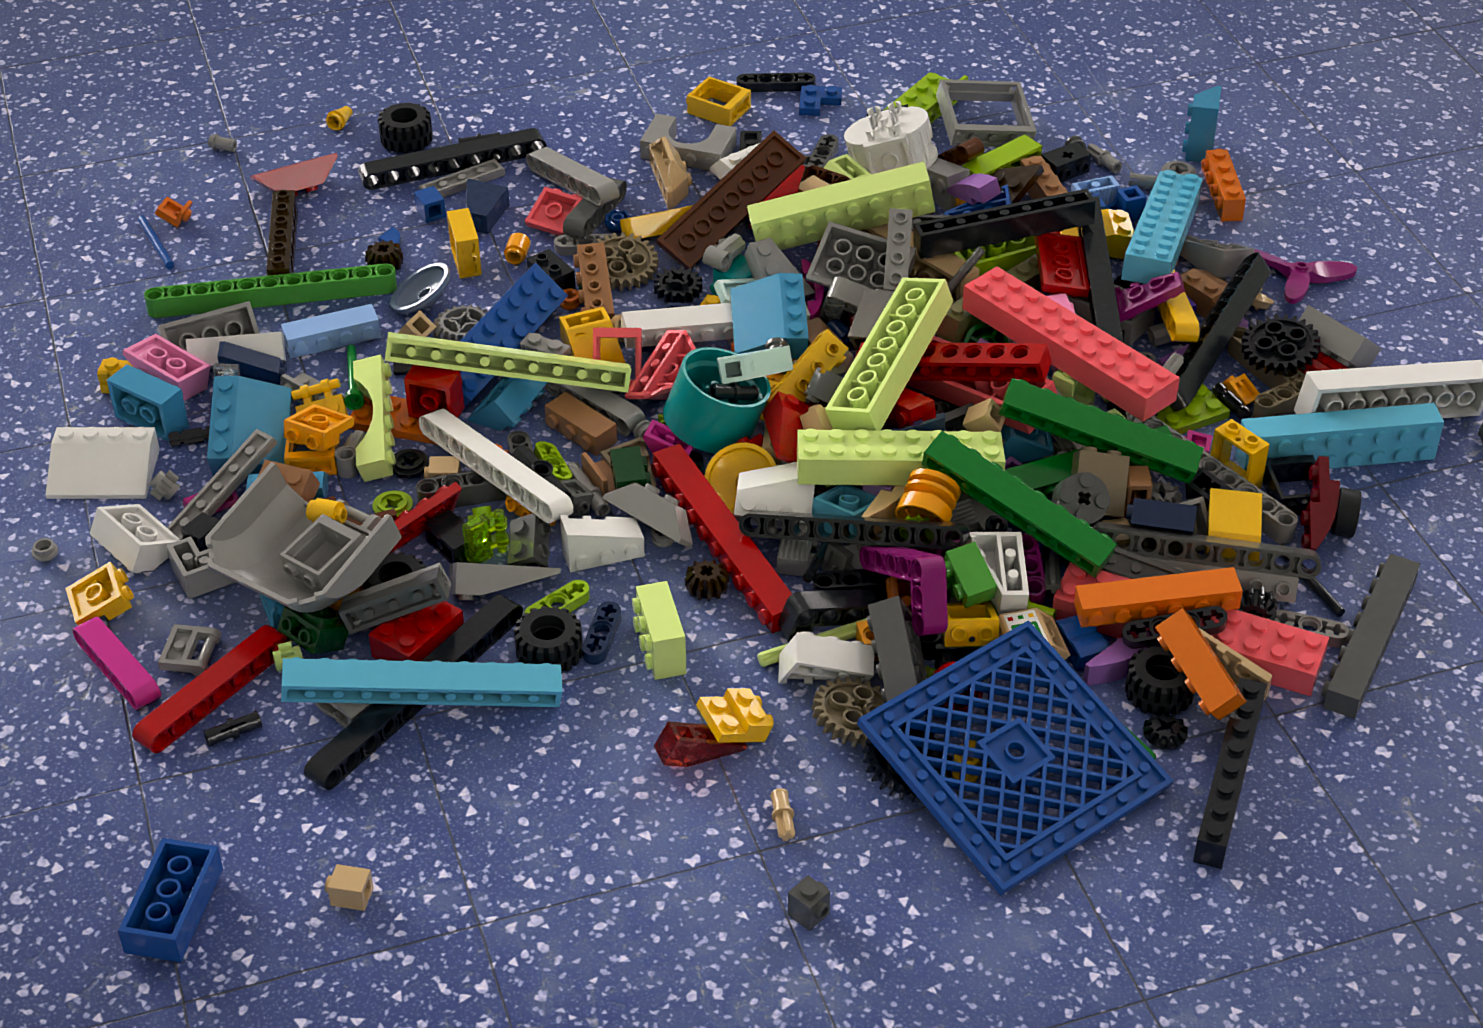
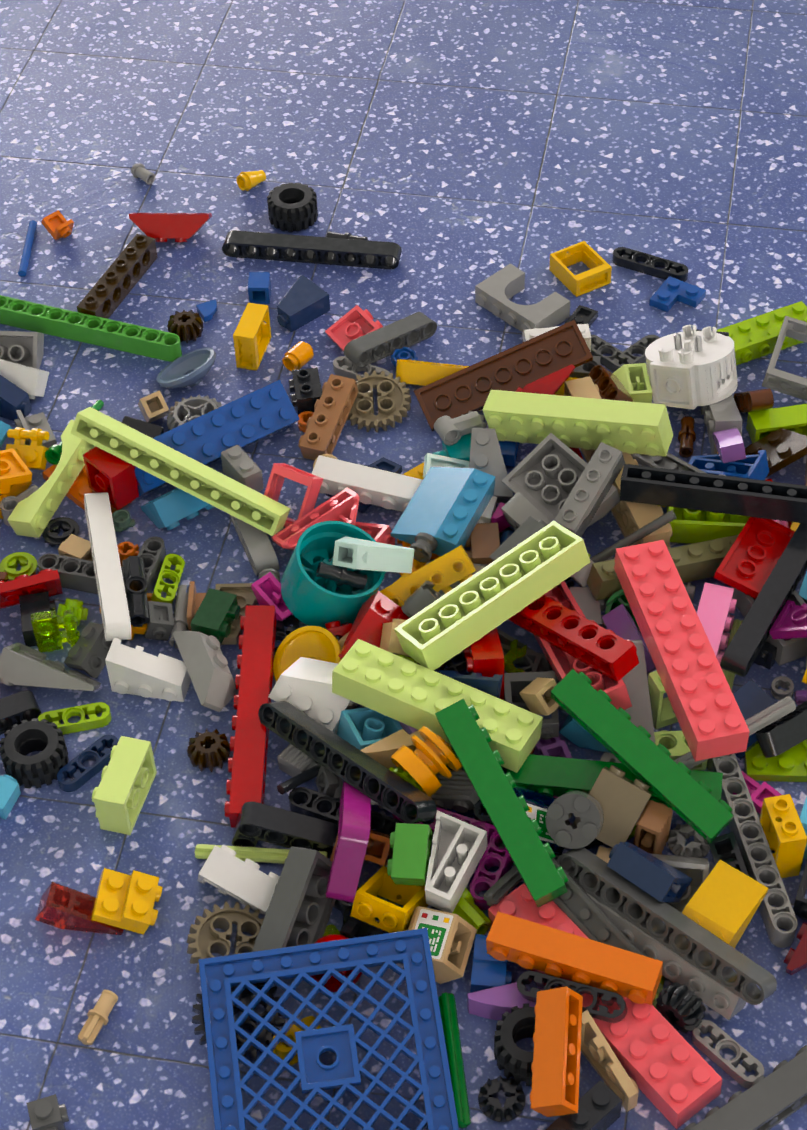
camera: 30 degrees right, 5 degrees up
light blue brick [281,304,381,359] -> none
light grey tile [419,159,505,197] -> none
light grey beam [526,147,619,206] -> none
medium nougat brick [545,392,617,456] -> none
yellow slope [559,307,625,363] -> none
tan wedge [649,137,692,210] -> none
black gear [654,266,703,303] -> none
black bar [1280,543,1345,617] -> none

